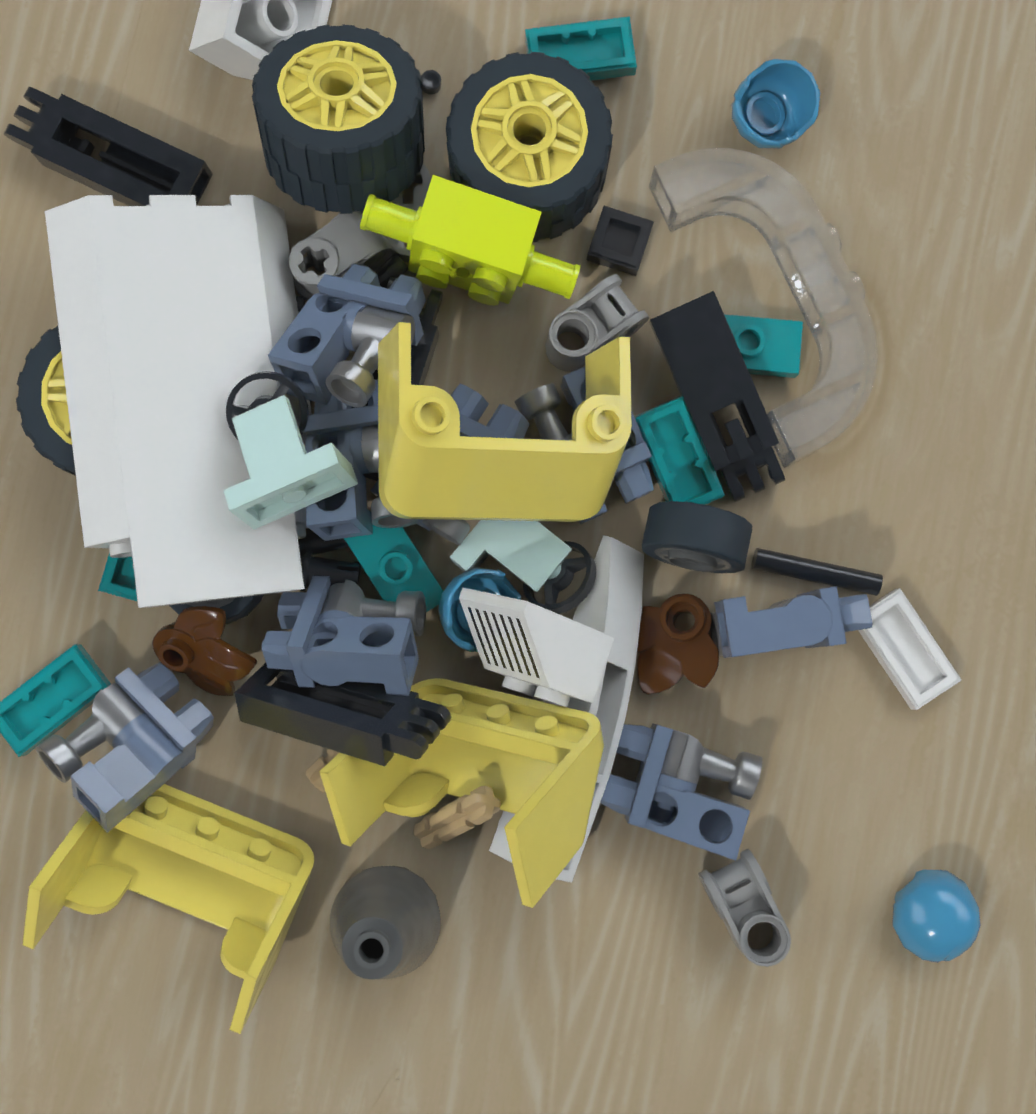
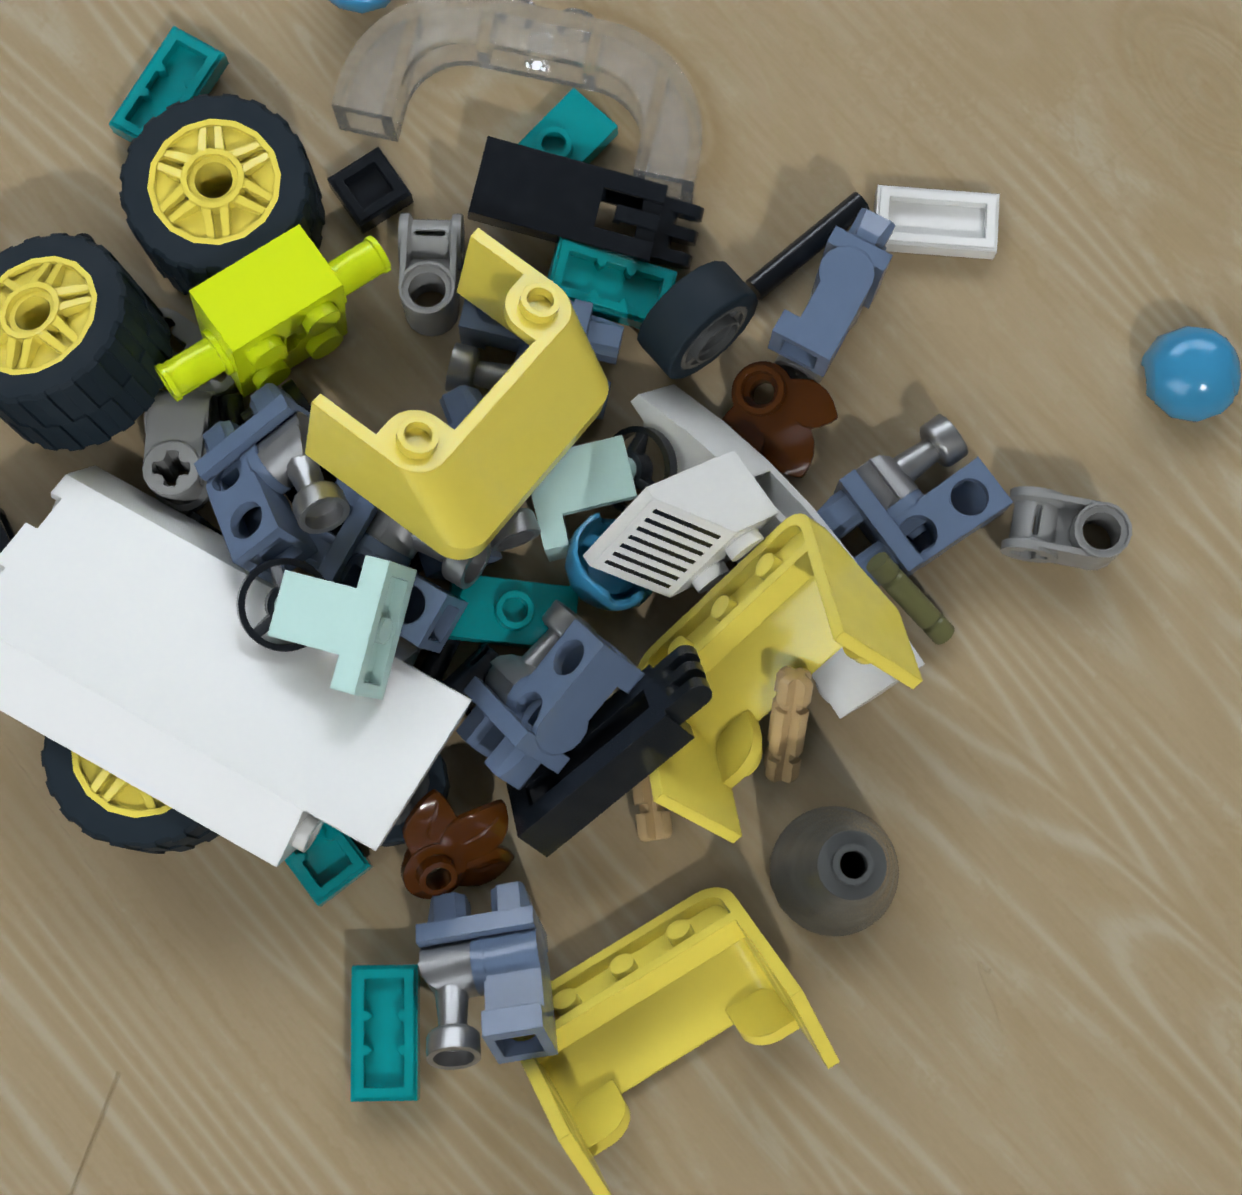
camera: 50 degrees left, 5 degrees down
none -> olive wheel [866,552,955,645]

